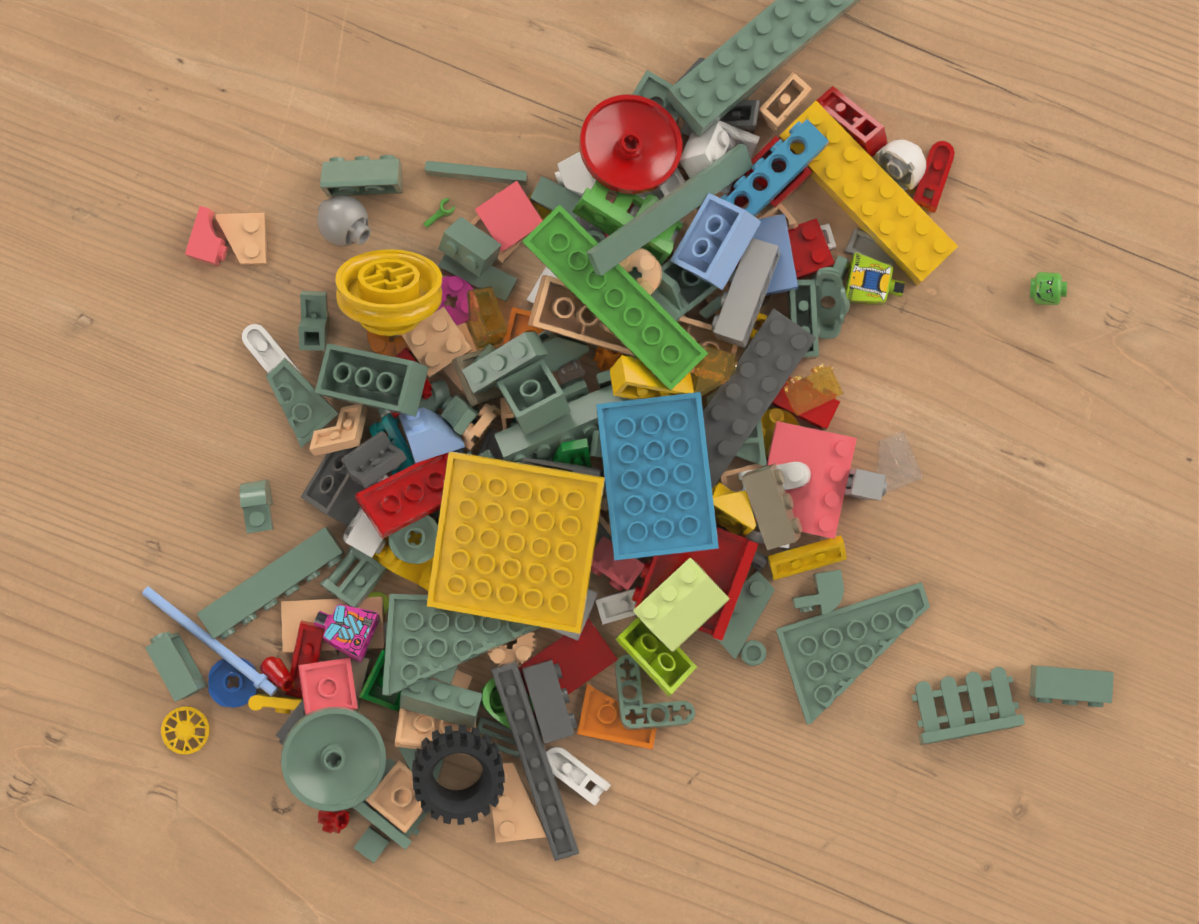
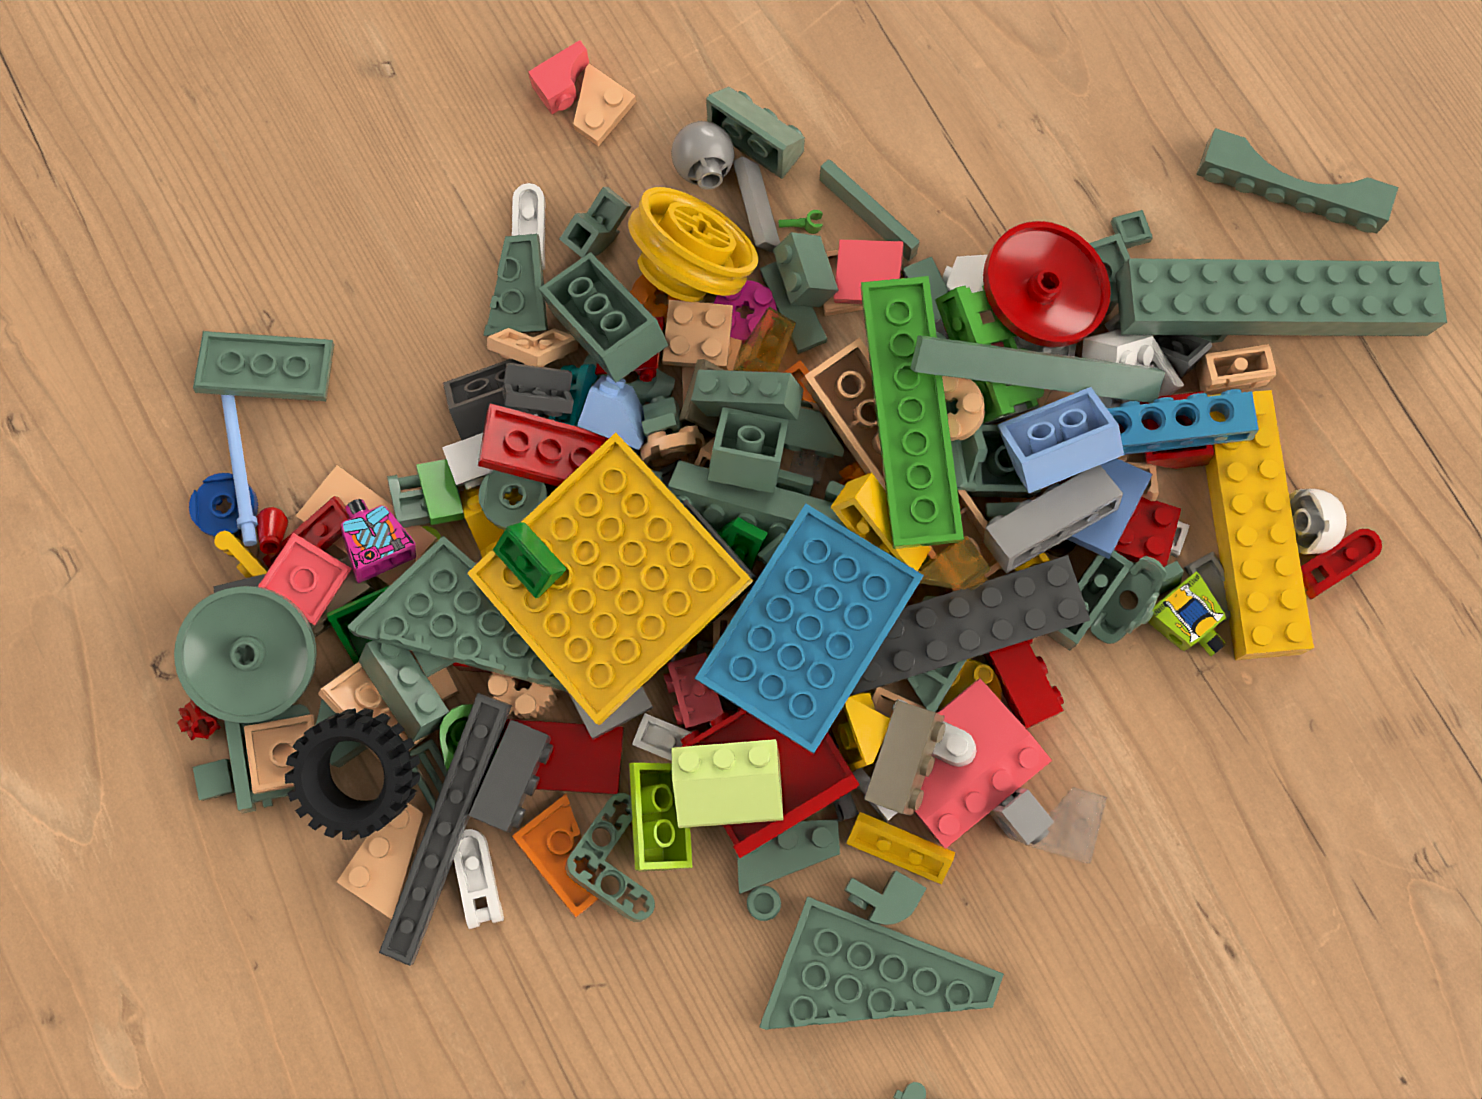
camera: 40 degrees right, 10 degrees down
sand green window [145,631,208,702] -> none
yellow wheel [161,706,210,755] -> none
sand green brick [197,527,345,640] -> none
sand green brick [240,479,274,534] -> none
clear yellow bracket [783,363,844,416] -> none
red slope [816,86,888,158] -> none
bright green head [1030,272,1067,305] -> none
none -> sand green tile [193,331,334,402]
none -> bright green tile [416,459,464,525]
none -> green slope [493,522,566,598]
none -> light grey tile [733,156,780,253]
none -> sand green tile [1111,210,1153,249]

